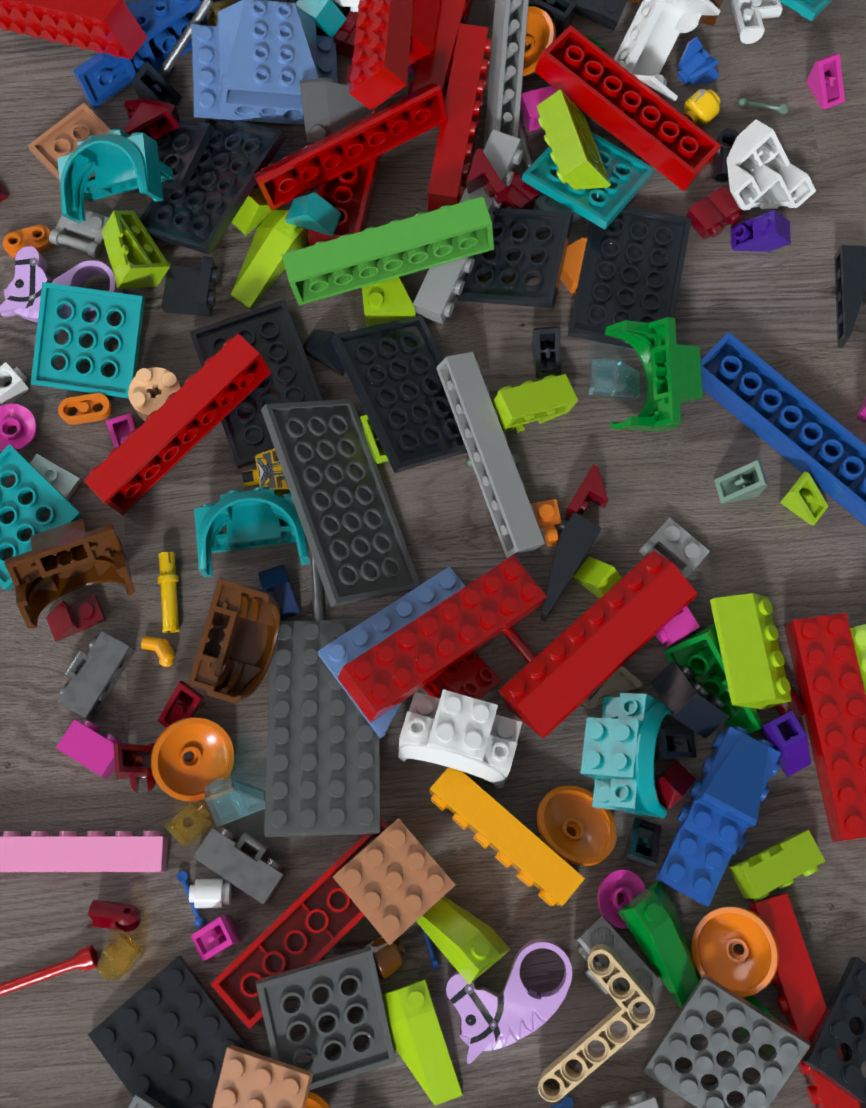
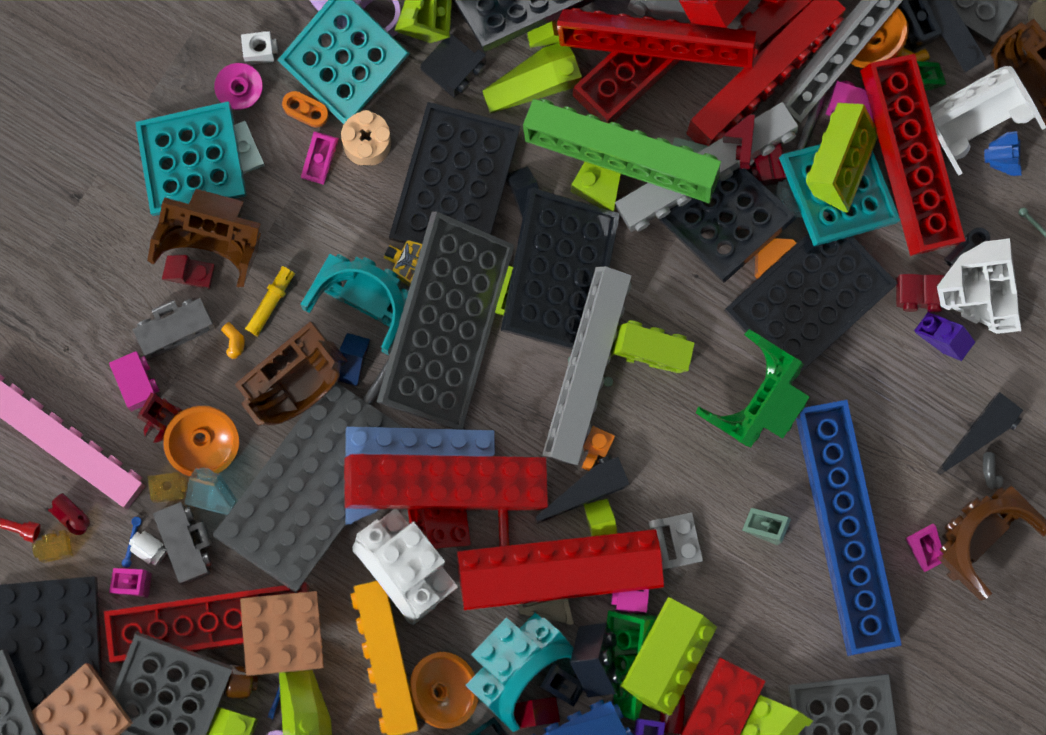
camera: 30 degrees right, 5 degrees up
red brick [84,333,272,516] -> none
dark red slope [157,680,205,728] -> none
teal slope [285,193,341,237] -> none
black slope [531,326,561,378] -> none
dark red slope [565,464,608,518] -> none
clear light blue slope [588,359,640,397] -> none
yellow head [684,89,720,126] -> none
lime slope [780,472,829,525] -> none

